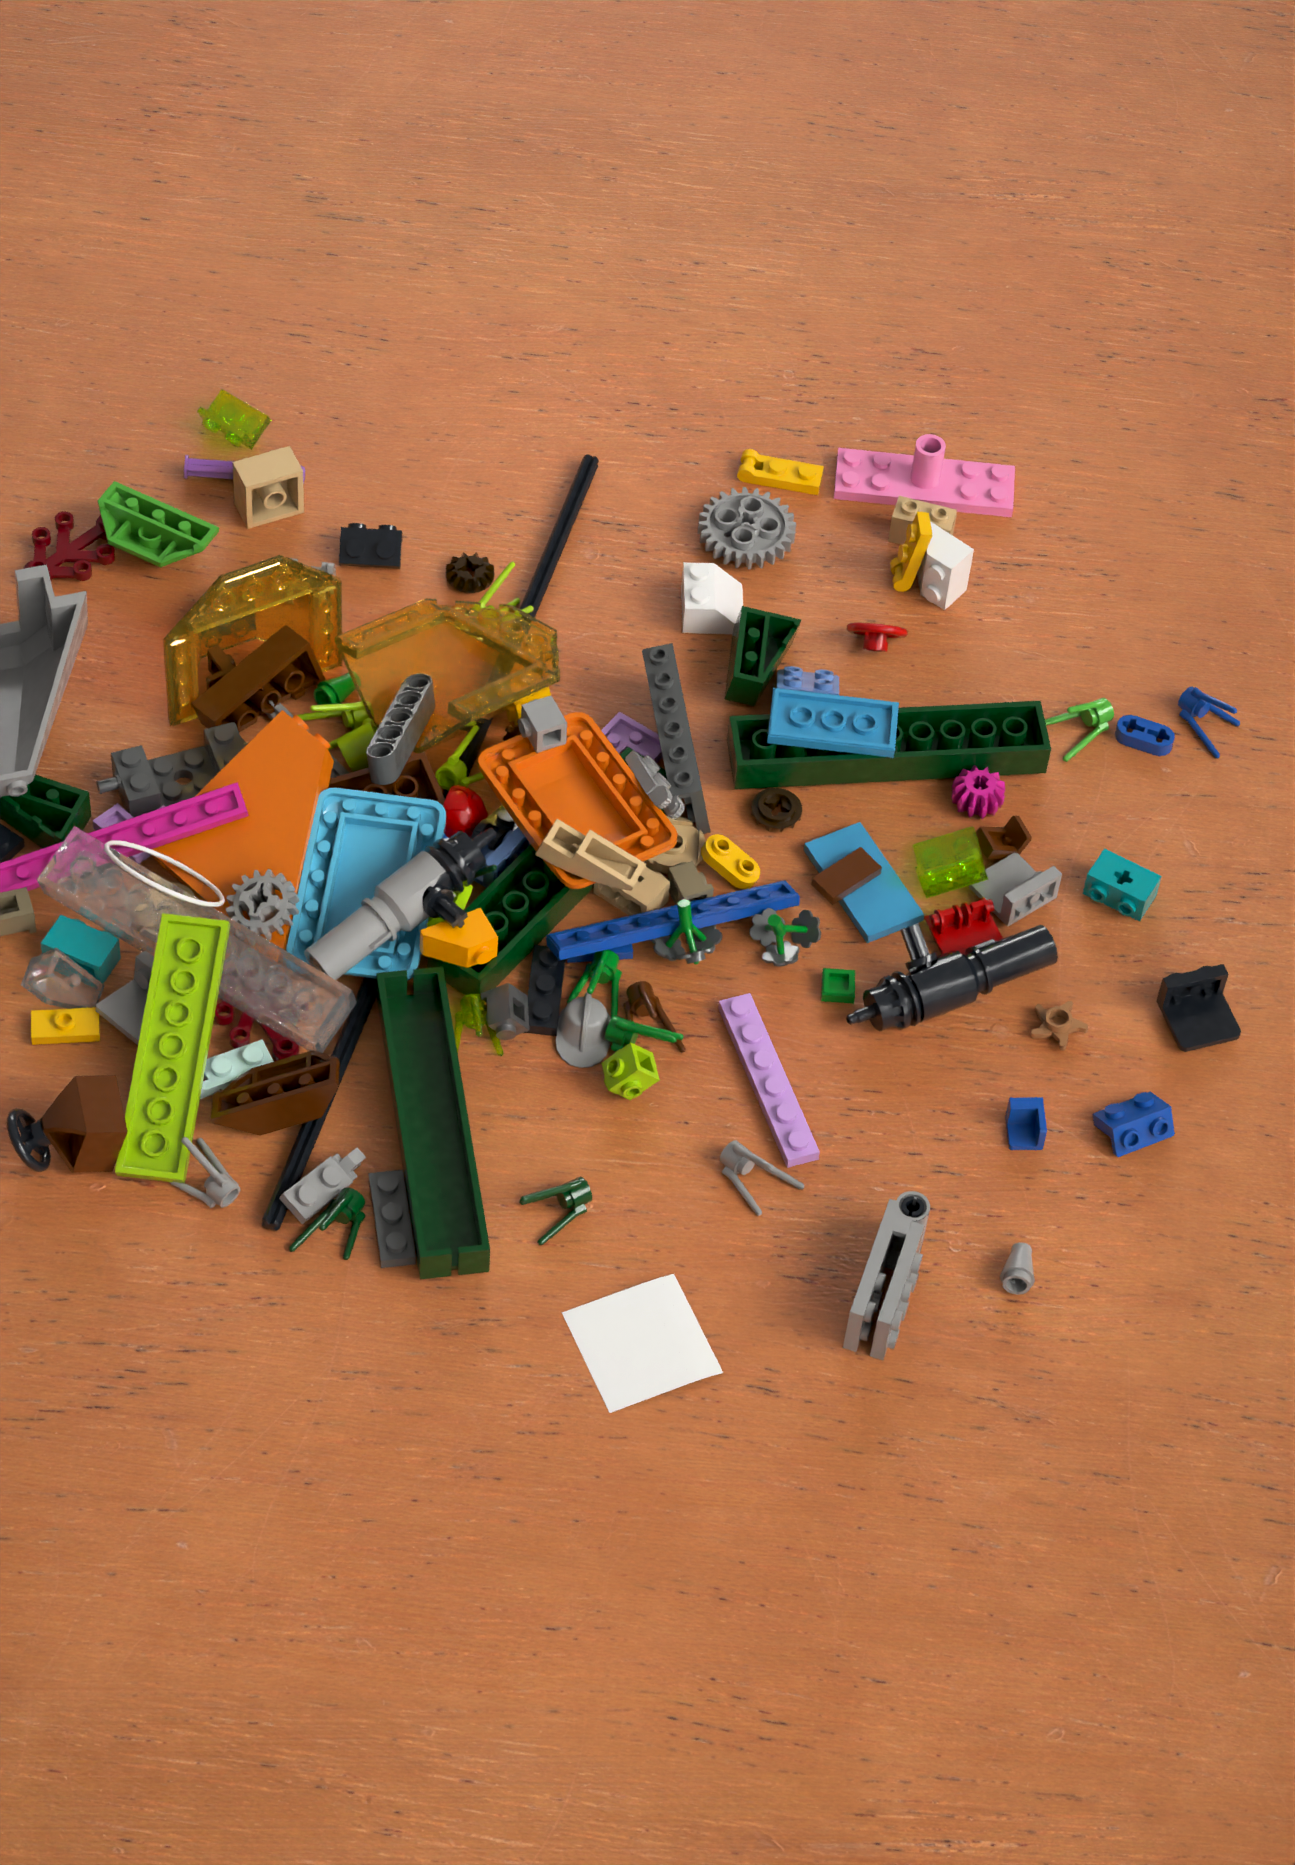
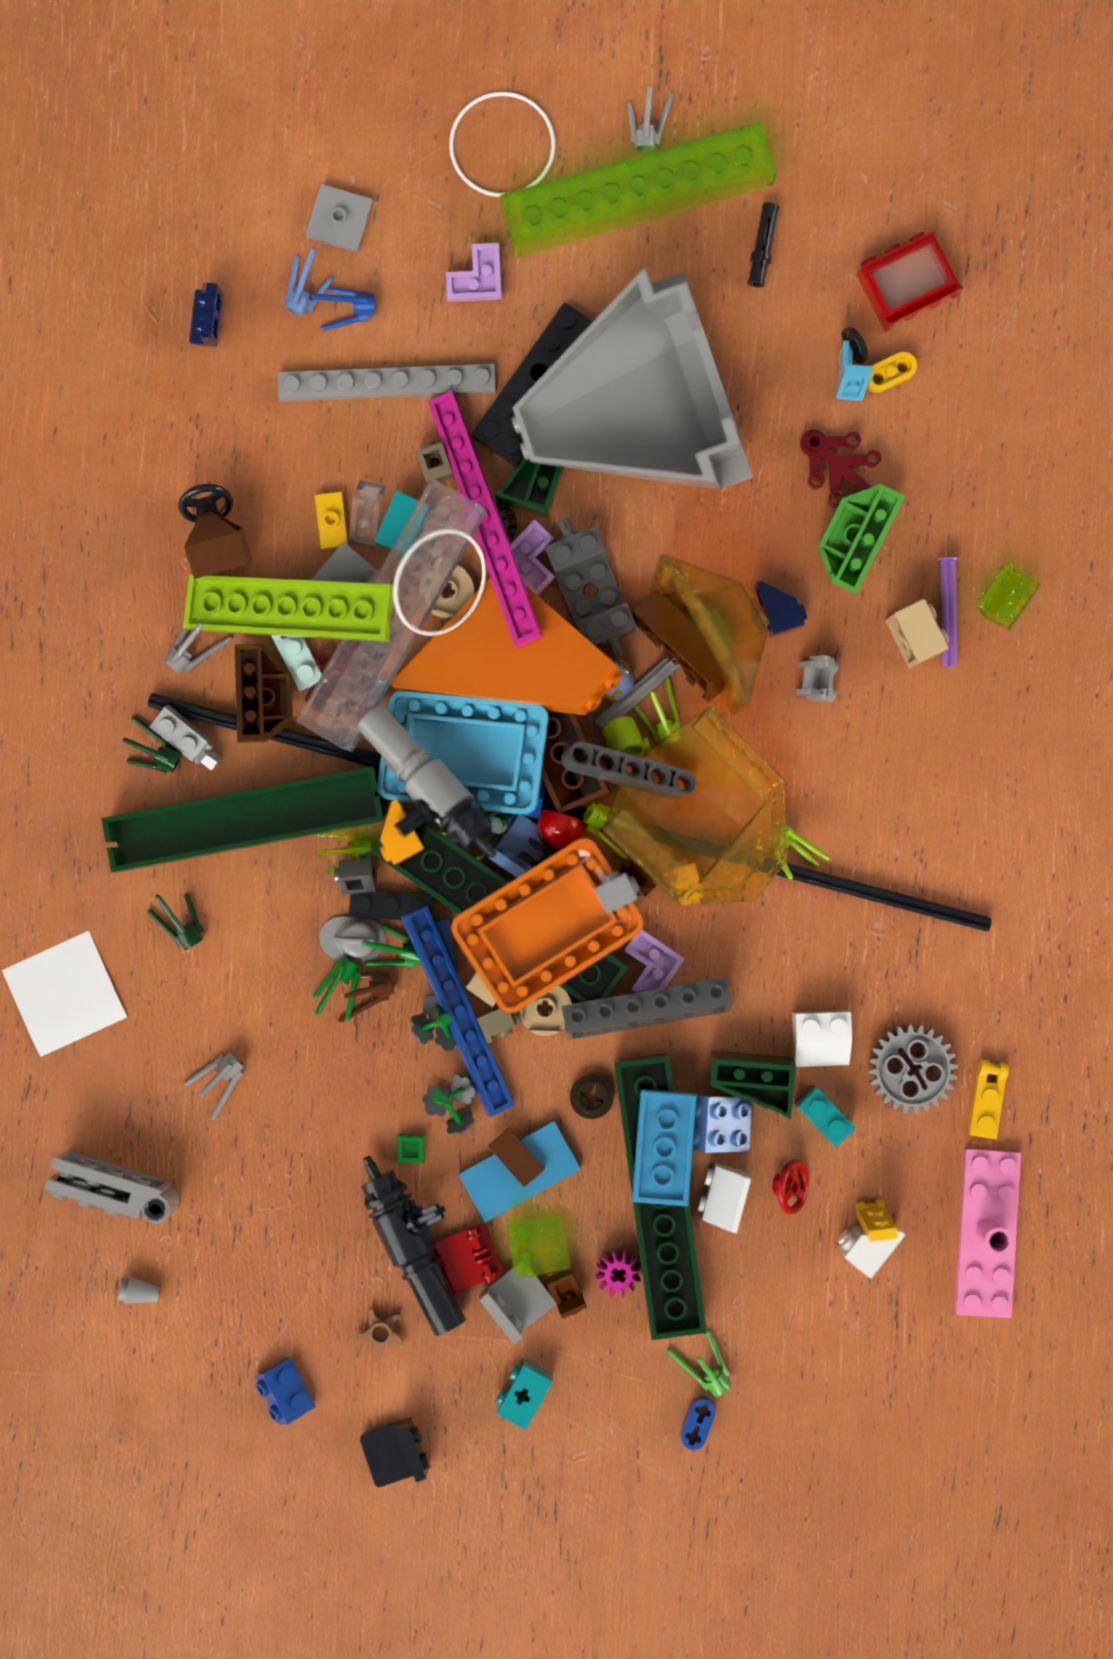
camera: 90 degrees right, 35 degrees up
light grey gear [226,869,299,941] -> none
green cone [313,672,360,705] -> none
black bracket [339,523,403,569] -> none
dark grey plate [369,1170,416,1268] -> none
dark brown gear [446,552,495,593] -> none
tan slope [535,819,646,891] -> none
lime brick [601,1043,660,1100] -> none
light grey hinge [625,750,685,819] -> none
yellow plate [701,834,760,889] -> none
lavender plate [718,993,820,1168] -> none
tan brick [888,496,957,544] -> none
blue panel [1005,1097,1047,1150] -> none
blue plant [1178,686,1240,759] -> none
none -> white slope [697,1162,751,1234]
none -> teal brick [794,1085,856,1147]

